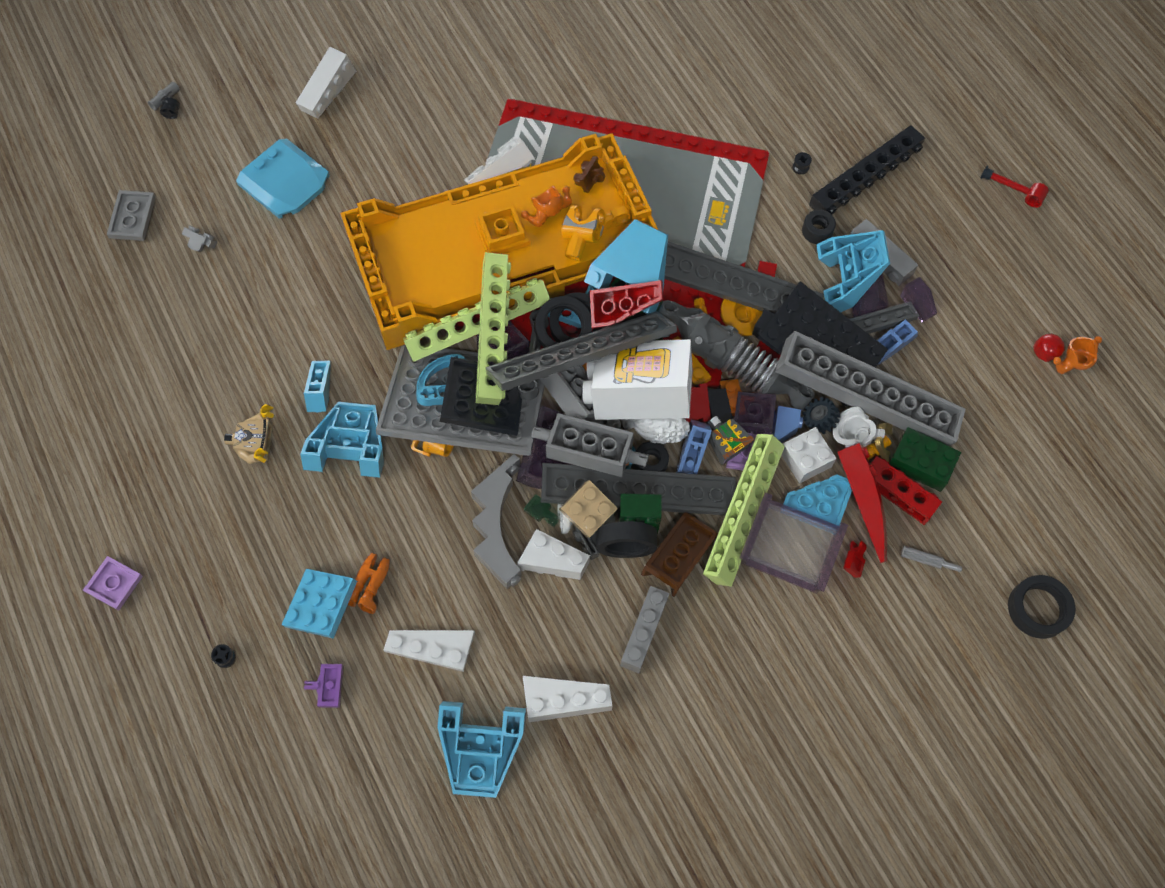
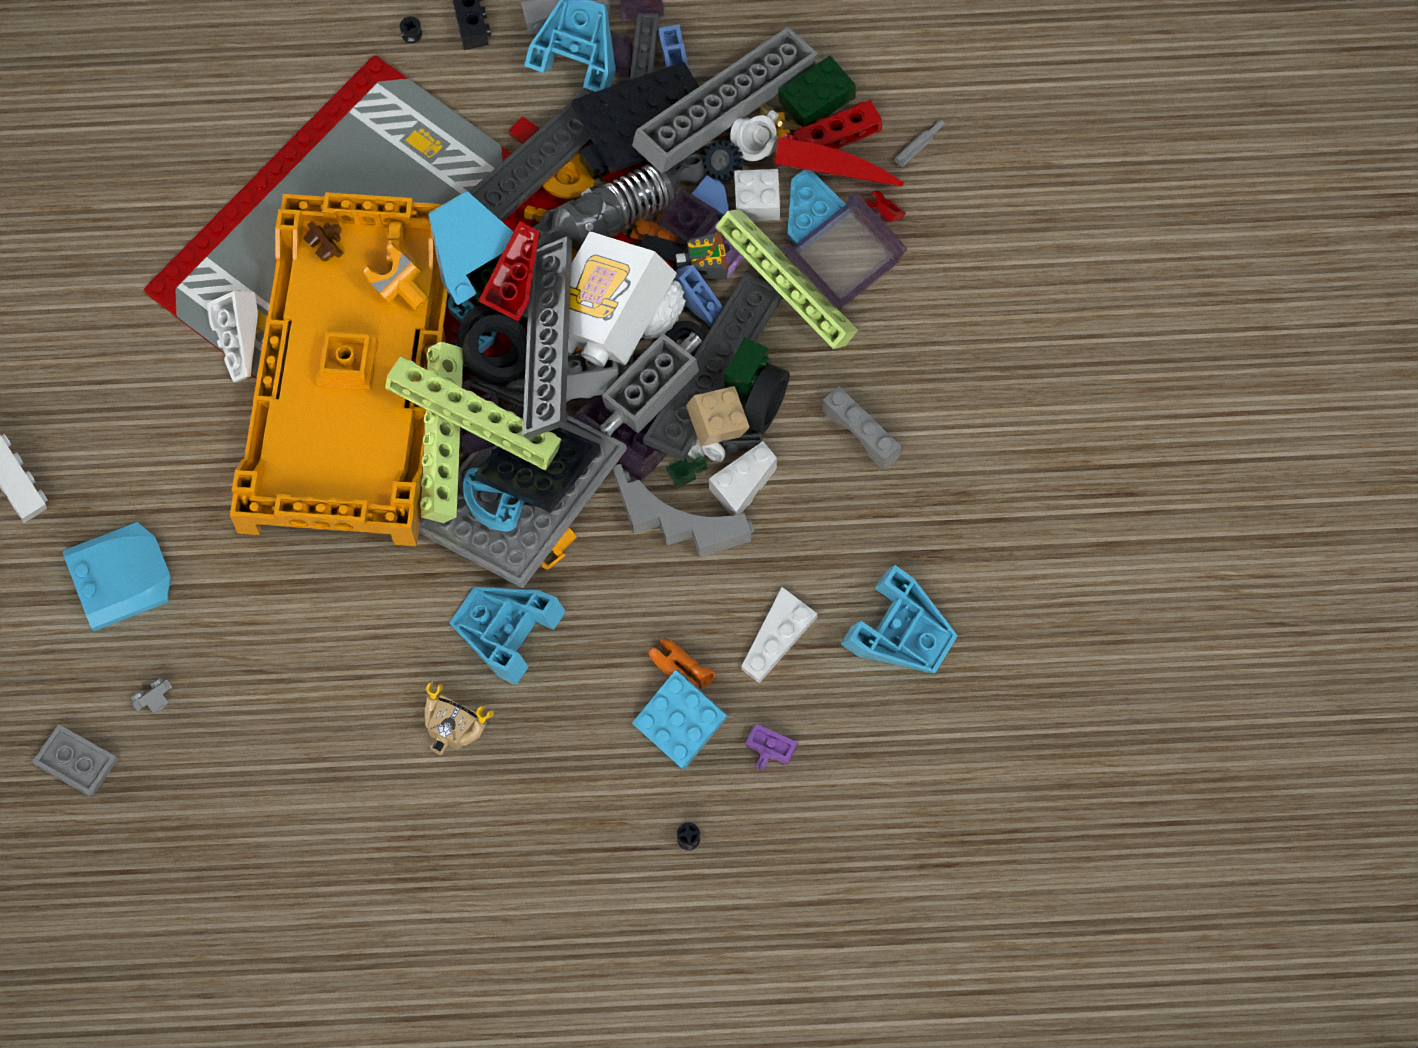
camera: 60 degrees left, 0 degrees up
lavender plate [83,556,143,611] -> none
medium azure slope [304,361,331,413] -> none
orange piece [521,186,572,227] -> none
white wedge [523,676,612,722] -> none
reddish brown plate [641,512,718,597] -> none
black tyre [802,210,836,244] -> none
black tyre [1008,575,1076,639] -> none

